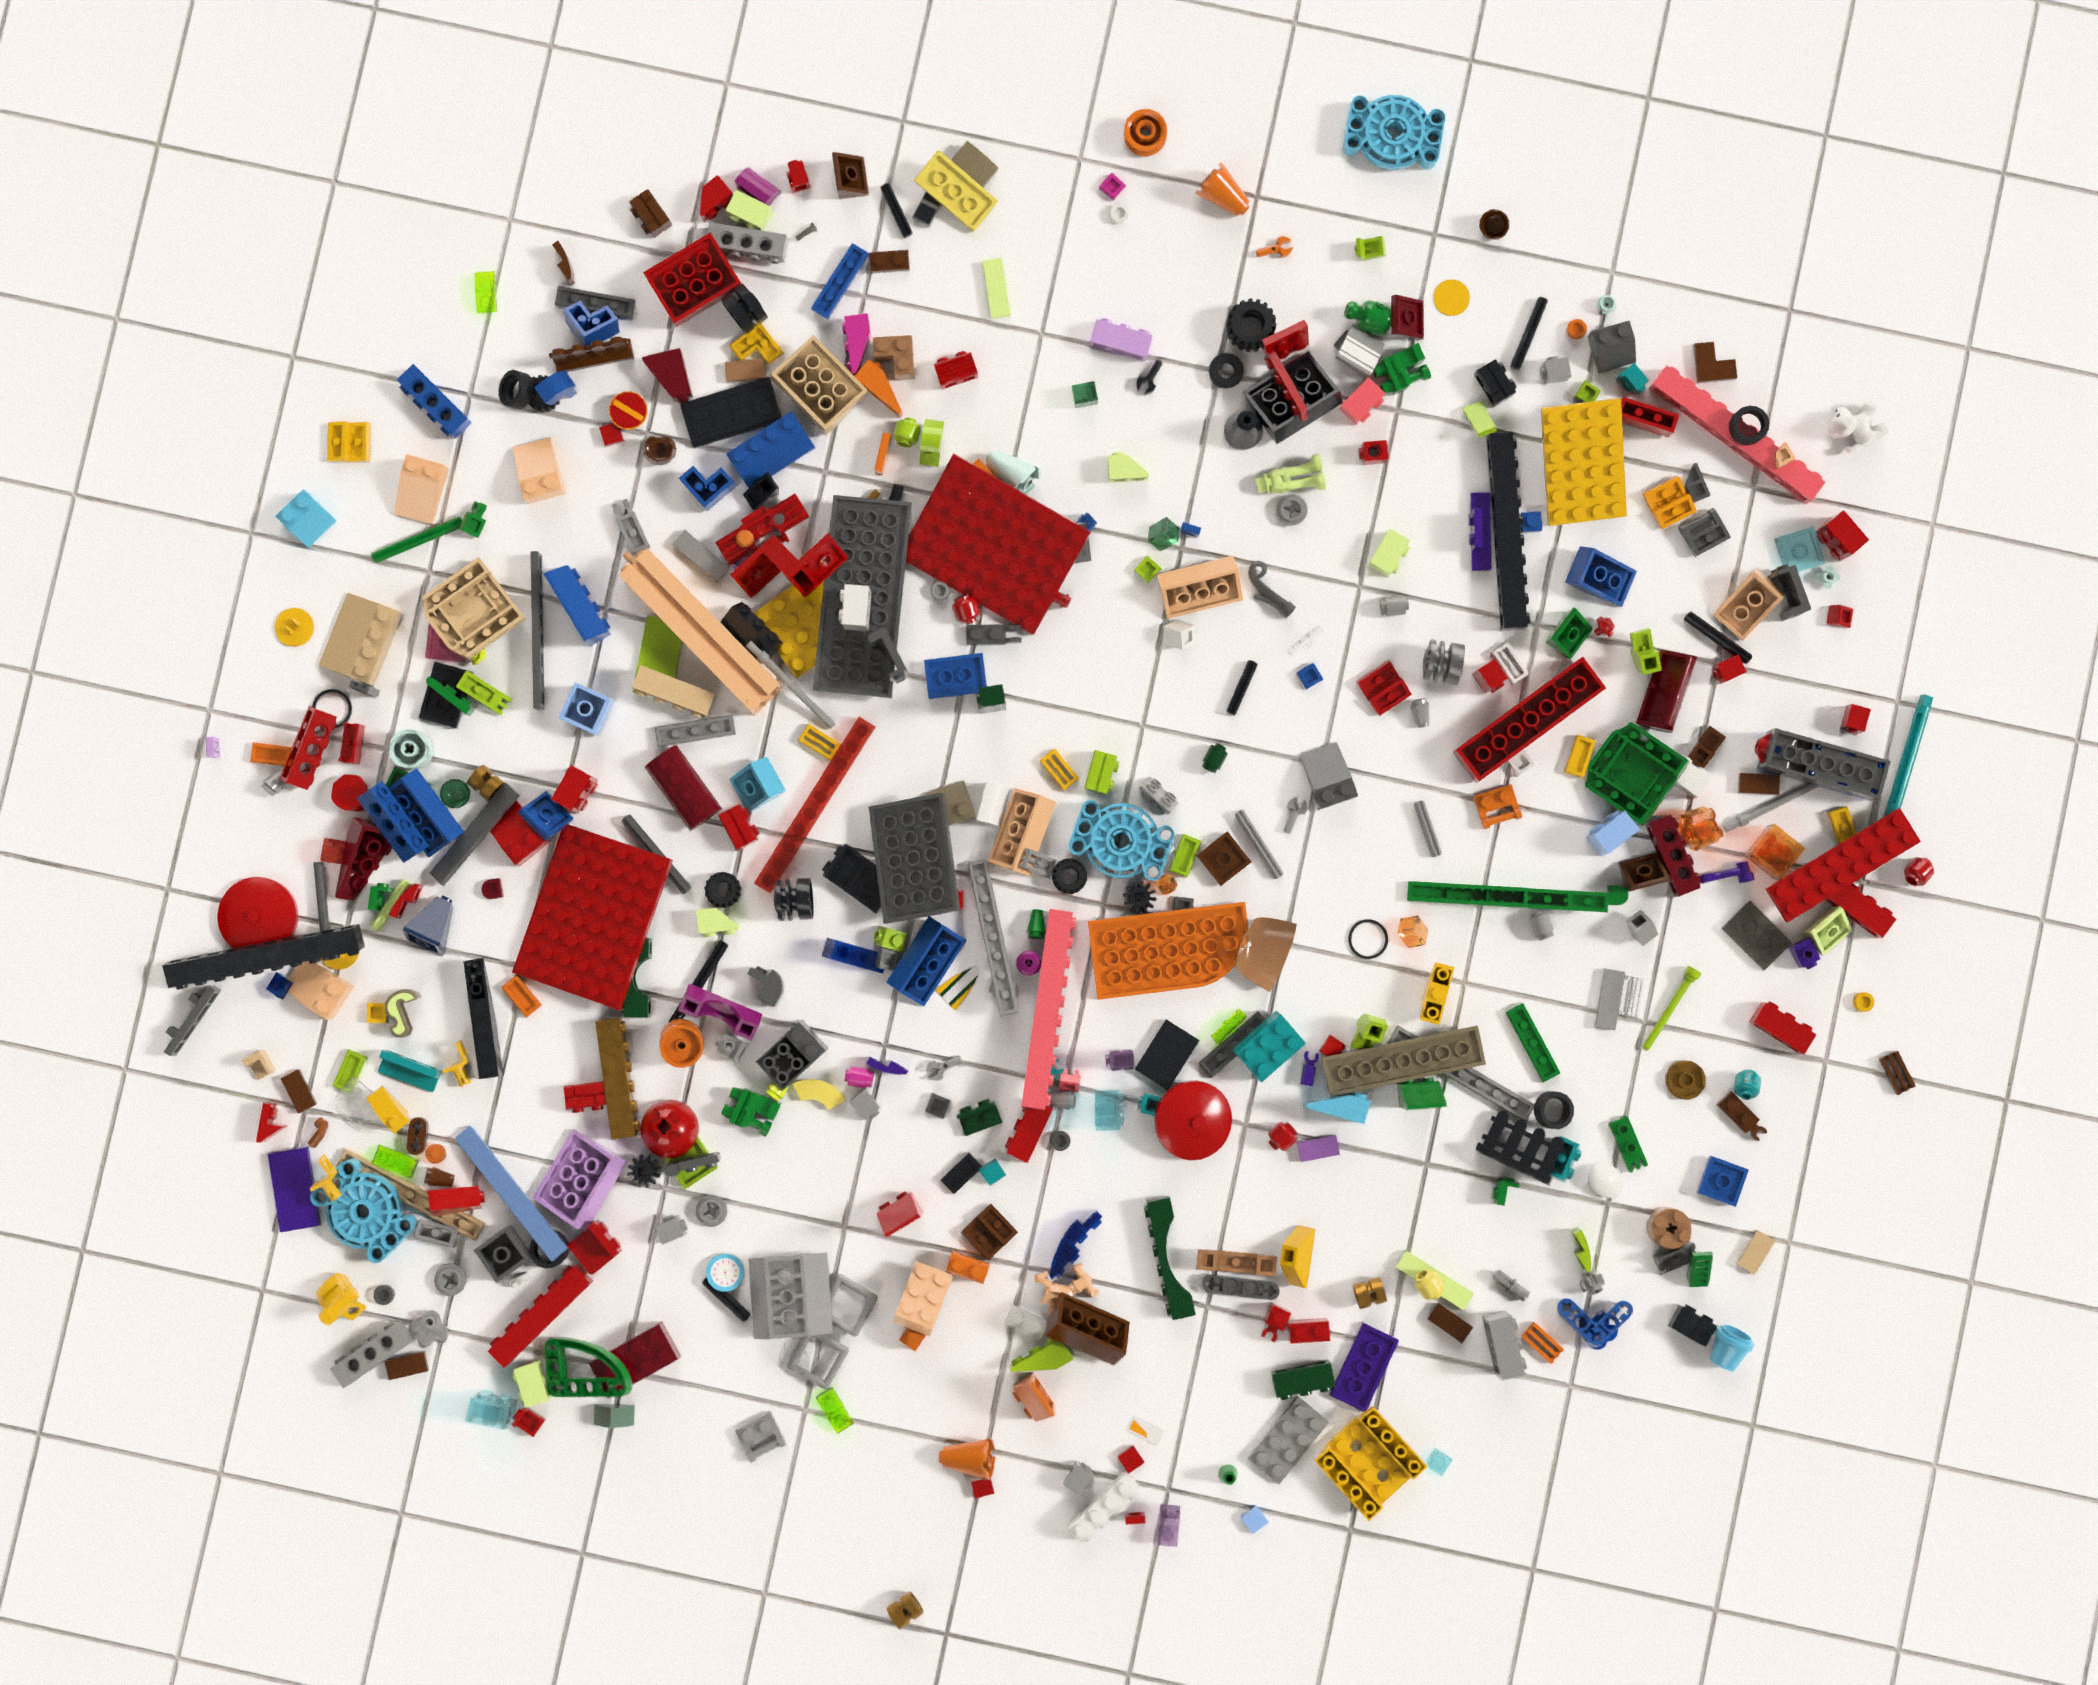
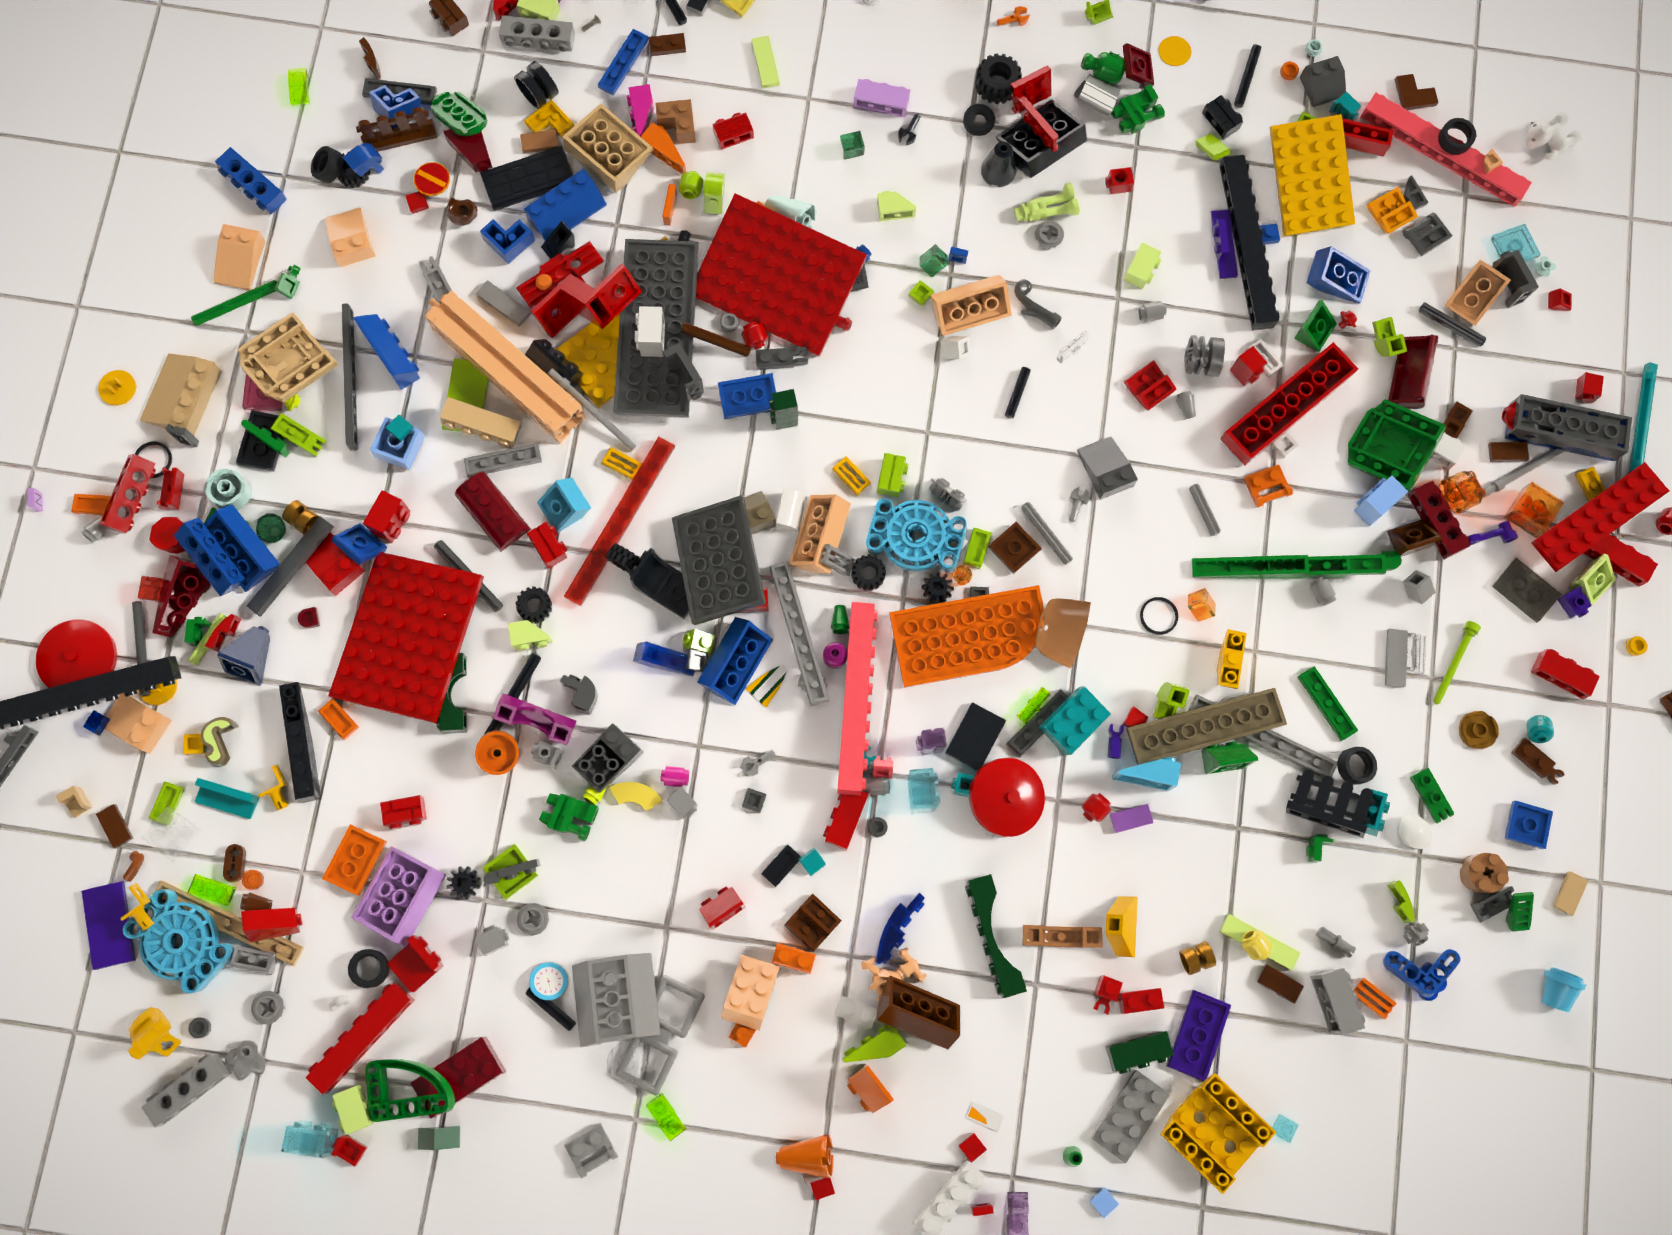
camera: 10 degrees left, 10 degrees down
red slope [256,1102,288,1143] -> none
medium azure slope [275,489,337,548] -> none
yellow slope [327,421,371,462] -> none
yellow slope [366,1085,410,1134] -> none
reddish brown tile [384,1351,429,1380] -> none
medium blue tile [455,1126,568,1261] -> none
dark grey brick [473,1225,531,1283] -> none
pearl gold brick [595,1018,640,1140] -> none
red piece [640,1099,699,1159] -> none
red slope [643,232,741,327] -> none
black wheel [774,878,814,921] -> none
dark purple slope [866,1057,909,1075] -> none
dark green bracket [956,1098,1003,1136] -> none
light grey brick [1063,1461,1094,1496] -> none
dark green brick [1202,743,1228,774] -> none
dark grey beam [1202,1274,1280,1300] -> none
blue tile [1296,662,1323,690] -> none
coral piece [1339,377,1385,425] -> none
light grey brick [1540,356,1572,384] -> none
yellow tile [1564,735,1596,779] -> none
black brick [1668,1304,1717,1347] -> none
red brick [1712,654,1746,684] -> none
red brick [1815,510,1869,561] -> none
none -> orange plate [322,824,387,896]
none -> teal tile [386,414,414,441]
none -> green tile [431,91,488,136]
none -> black tyre [605,543,641,574]
none -> reddish brown axle [681,322,751,357]

